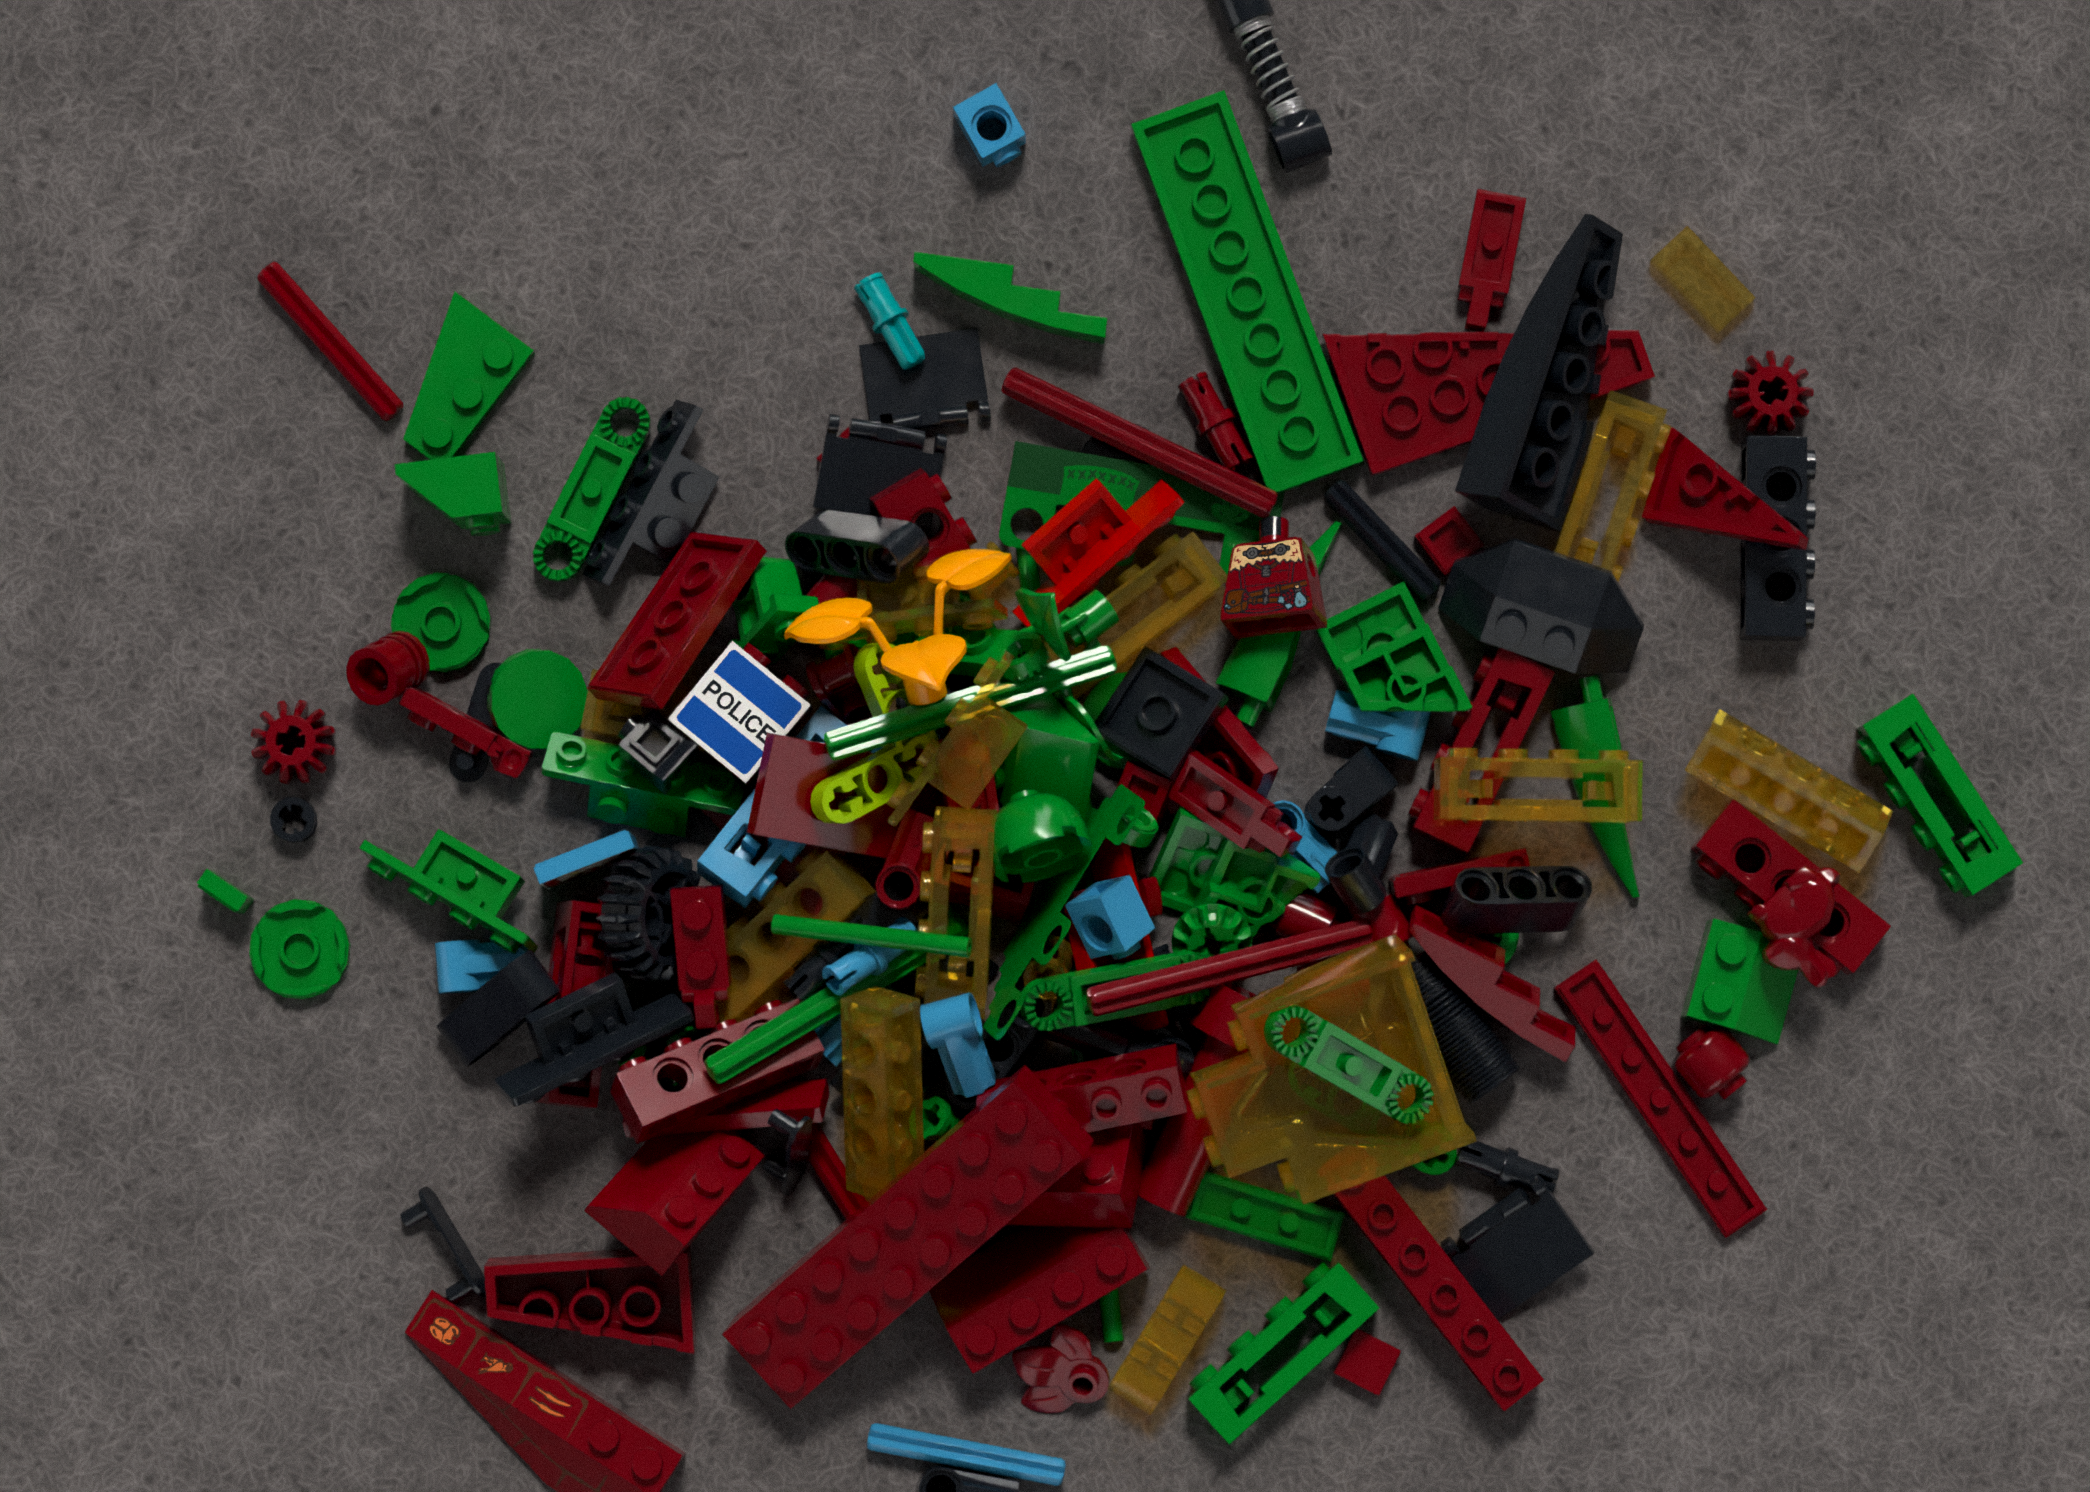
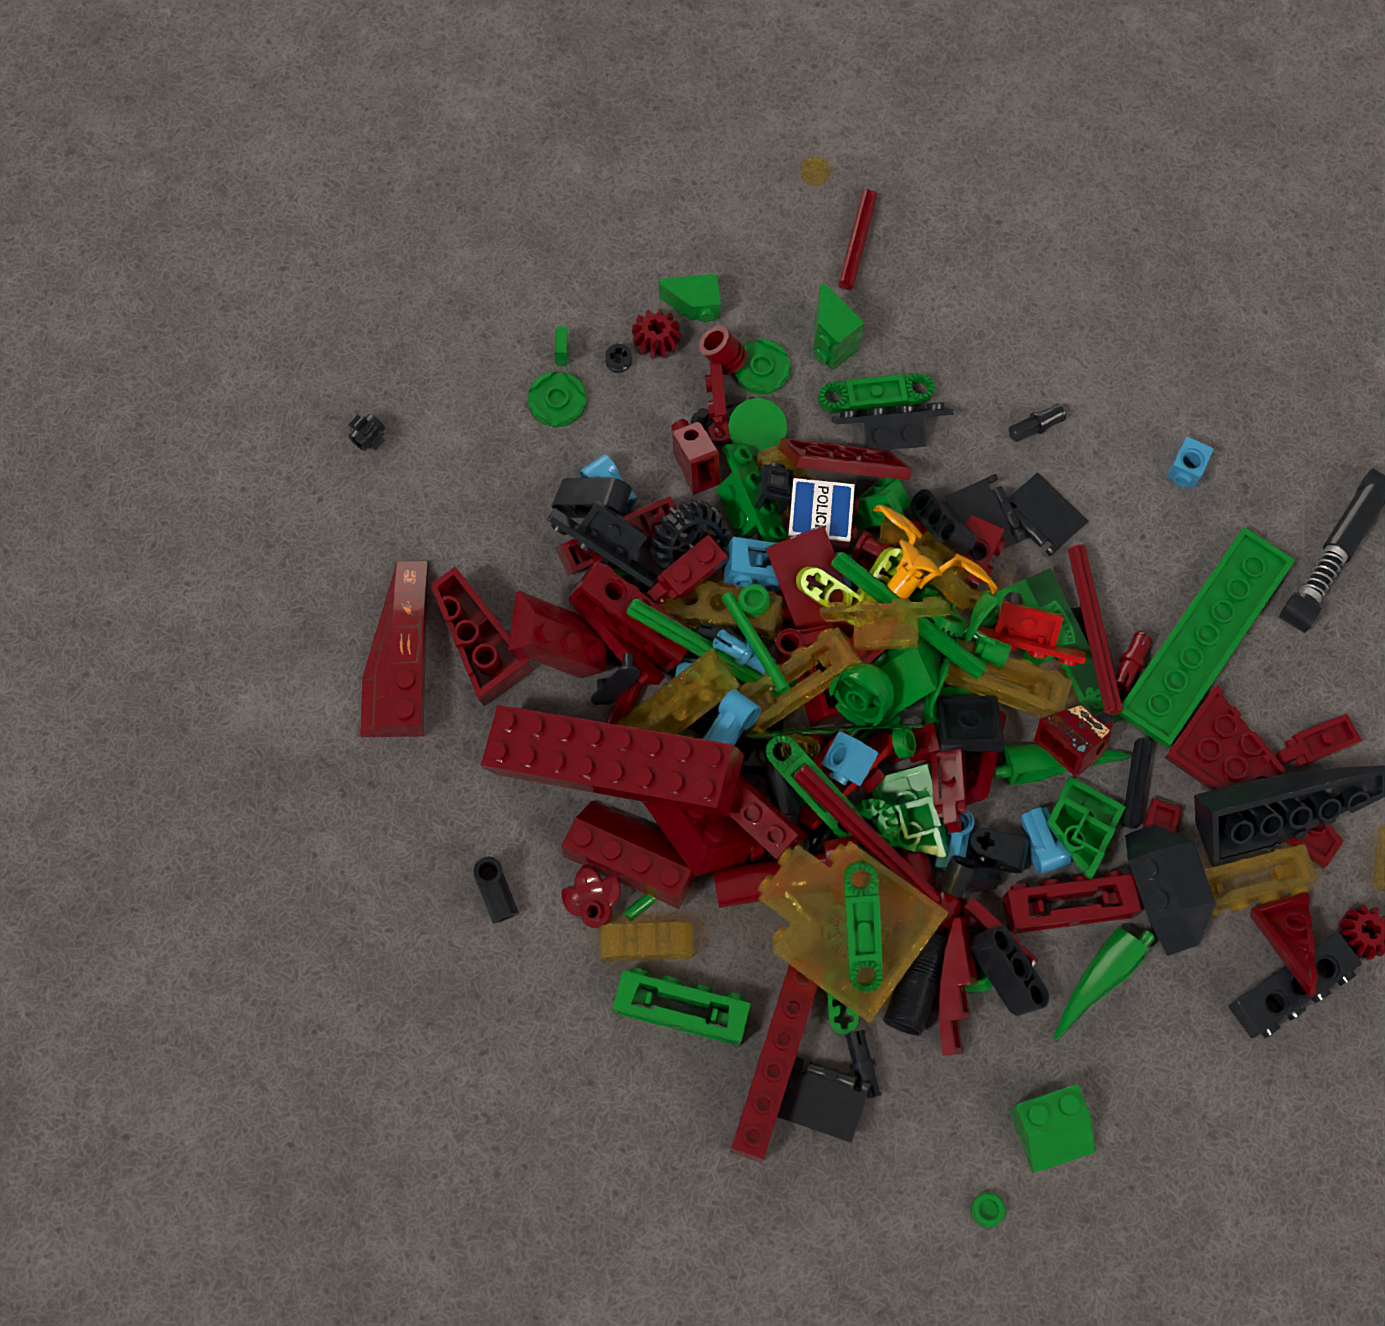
camera: 50 degrees right, 15 degrees down
green bracket [359,829,538,955] -> none
black piece [400,1186,486,1304] -> none
green wing [403,291,535,460] -> none
dark azure tile [534,830,640,890] -> none
teal axle [854,272,925,370] -> none
dark azure axle [867,1423,1066,1486] -> none
green slope [913,252,1107,344] -> none
green tile [1185,1171,1345,1261] -> none
dark red tile [1333,1328,1401,1396] -> none
clear yellow brick [1434,748,1643,823] -> none
dark red tile [1554,959,1768,1238] -> none
dark red head [1675,1024,1750,1100] -> none
clear yellow brick [1685,709,1893,873] -> none
dark red brick [1691,799,1891,975] -> none
dark red animal [1747,866,1840,988] -> none
green brick [1856,694,2023,898] -> none
none -> black gear [348,414,385,451]
none -> green slope [658,274,721,322]
none -> dark red torso [671,419,720,495]
none -> green tile [738,584,771,617]
none -> clear yellow tile [801,157,830,186]
none -> green tile [970,1192,1006,1228]
none -> black axle [1008,403,1066,442]

